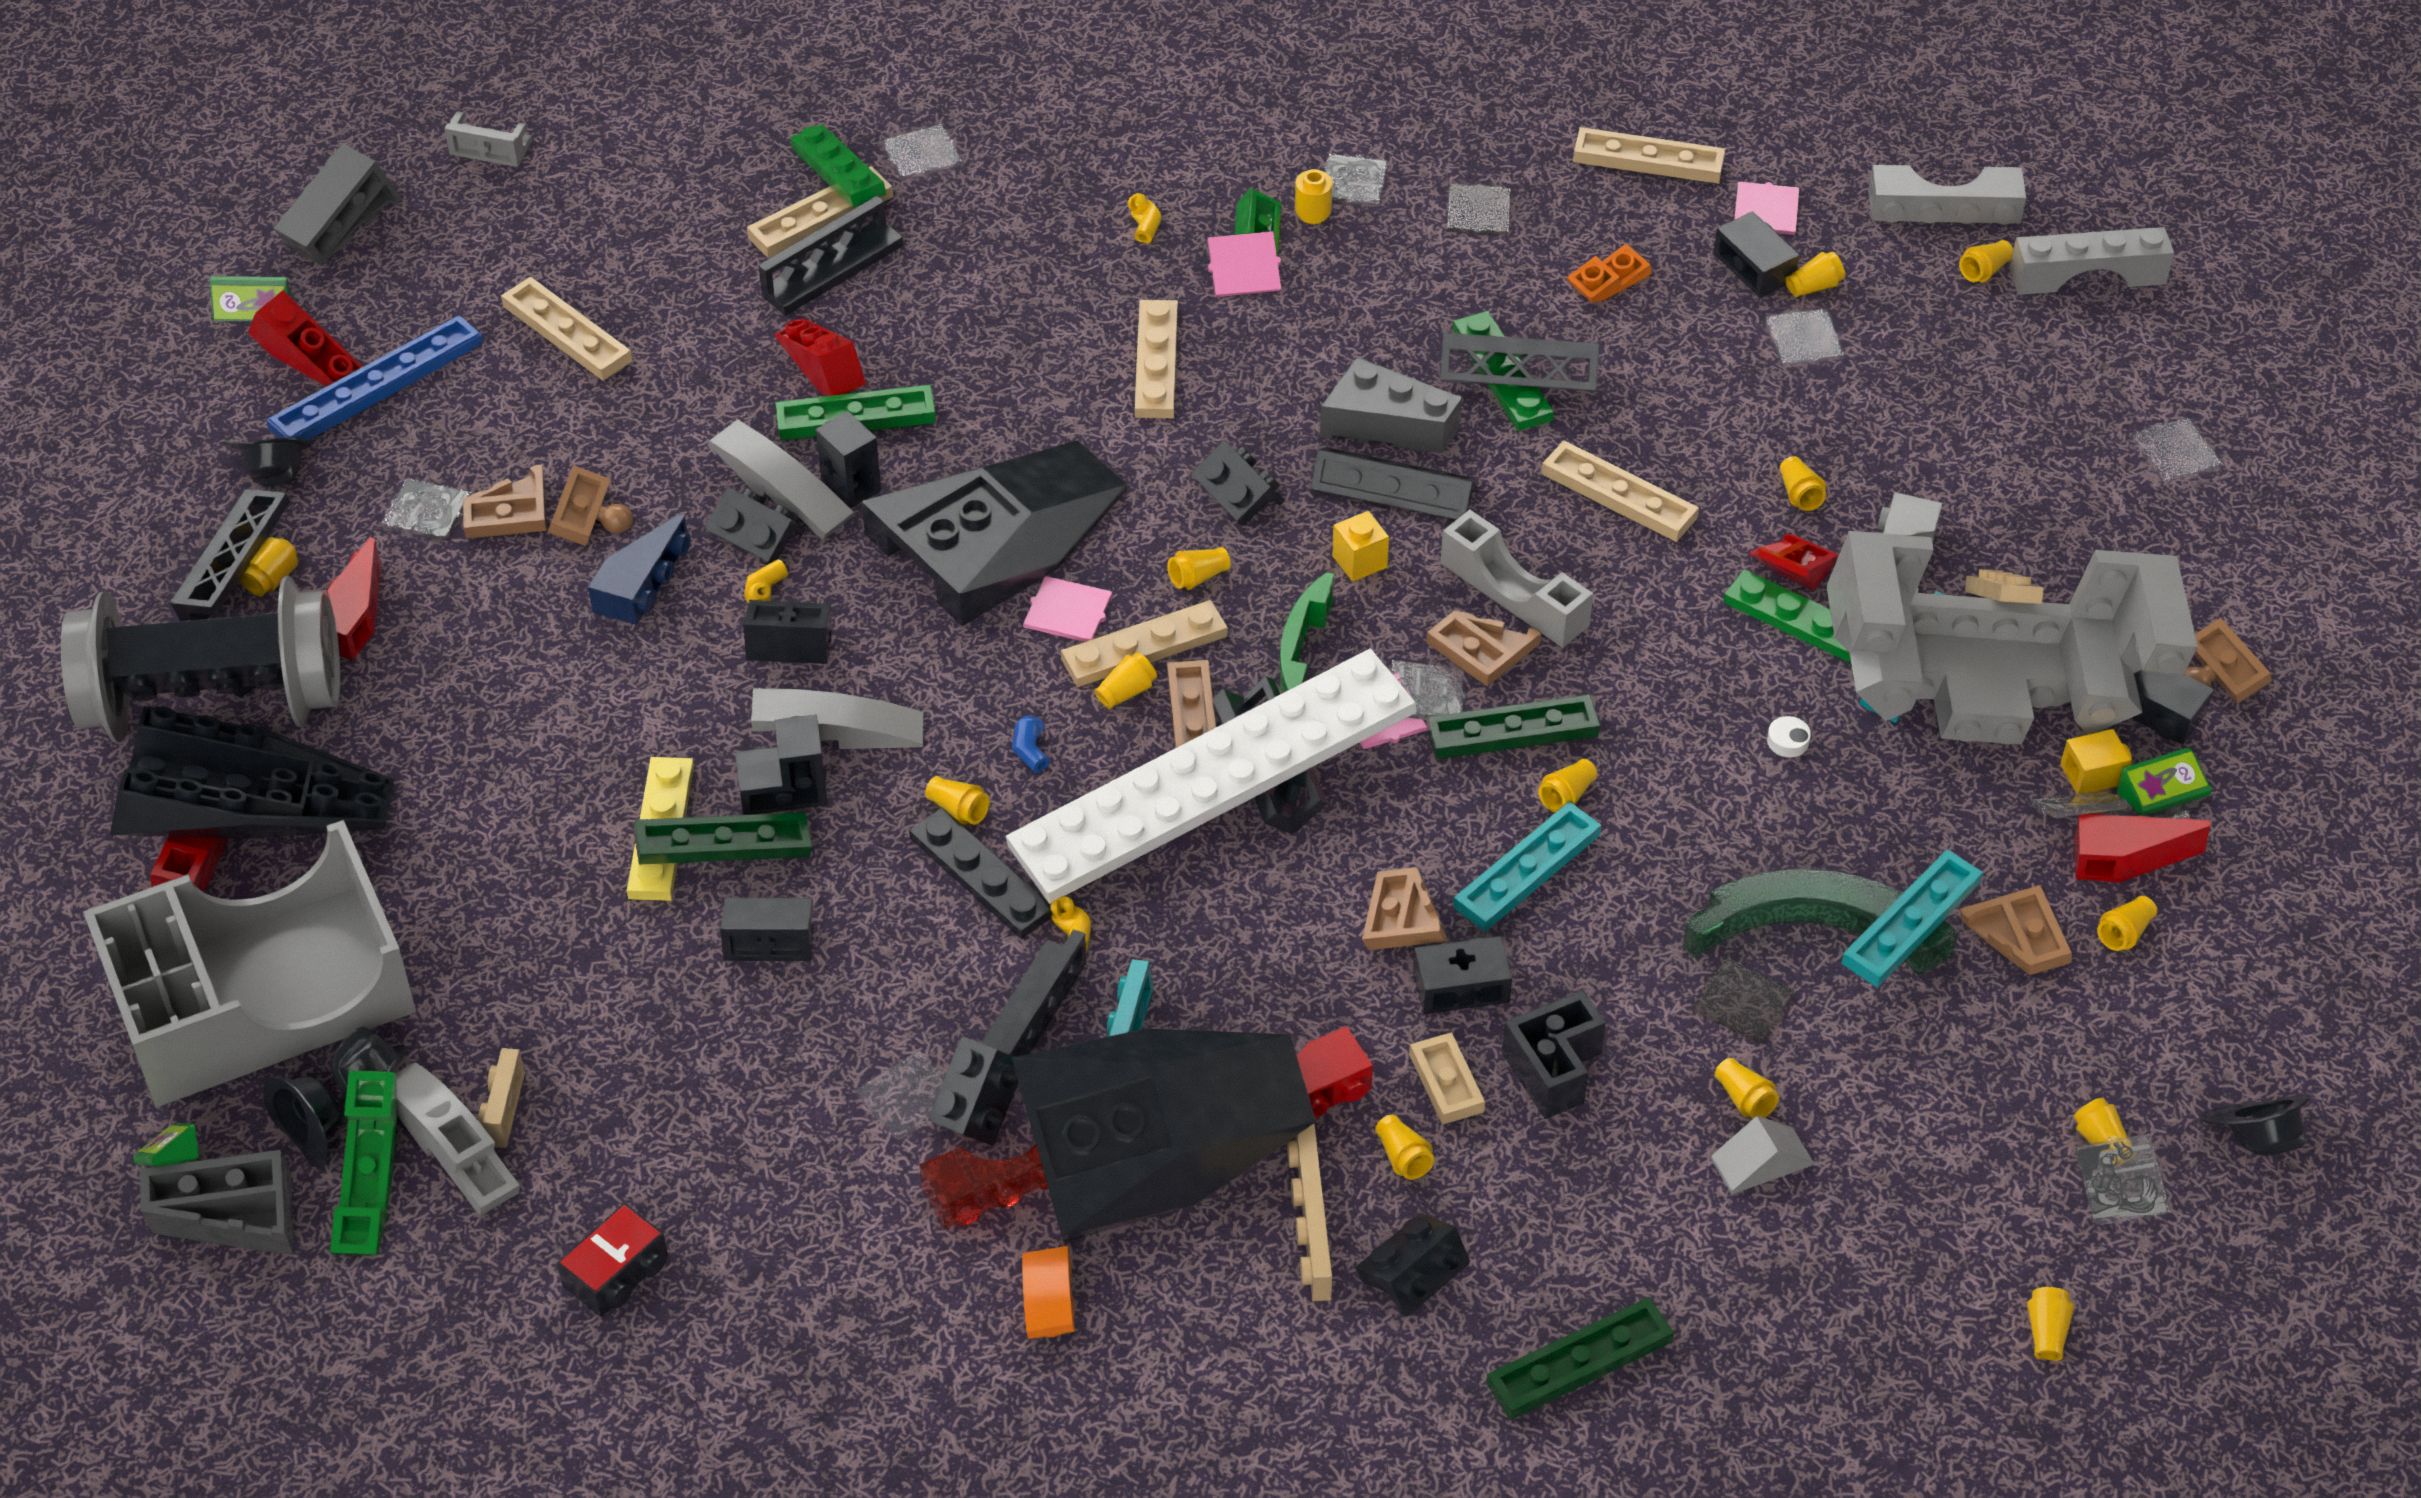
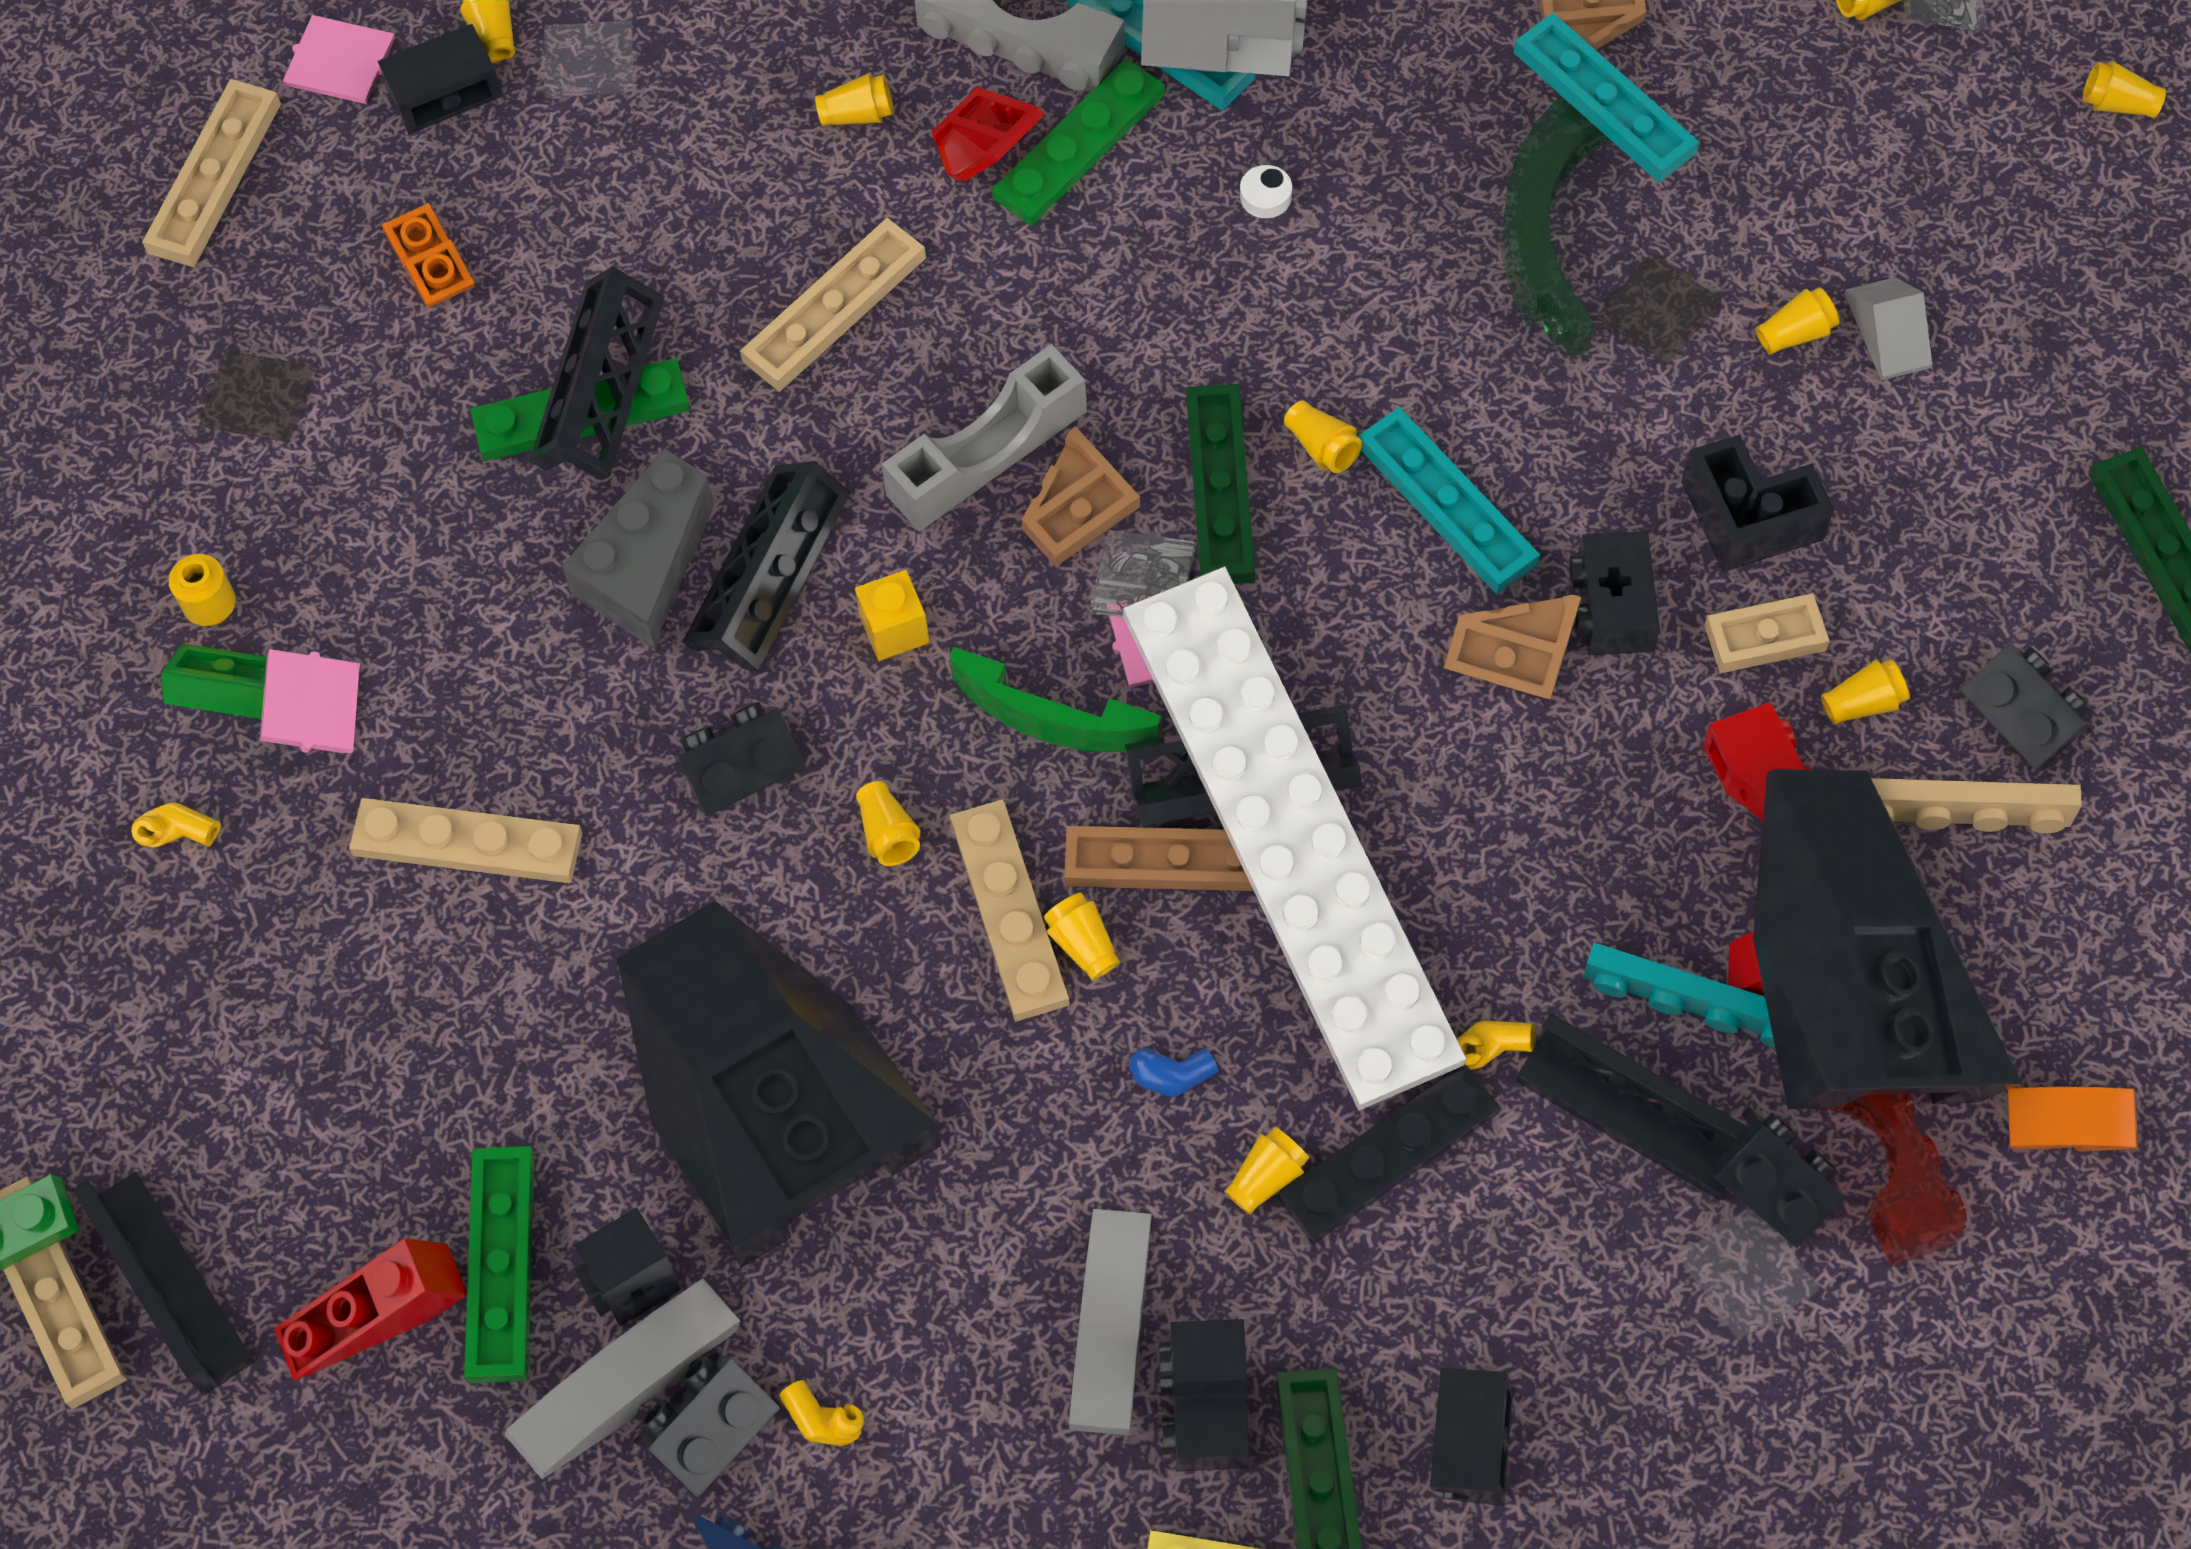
camera: 80 degrees left, 15 degrees up
black hinge [743,600,832,664] -> none
bright pink piece [1023,576,1112,642] -> none
piece [1324,153,1388,207] -> none

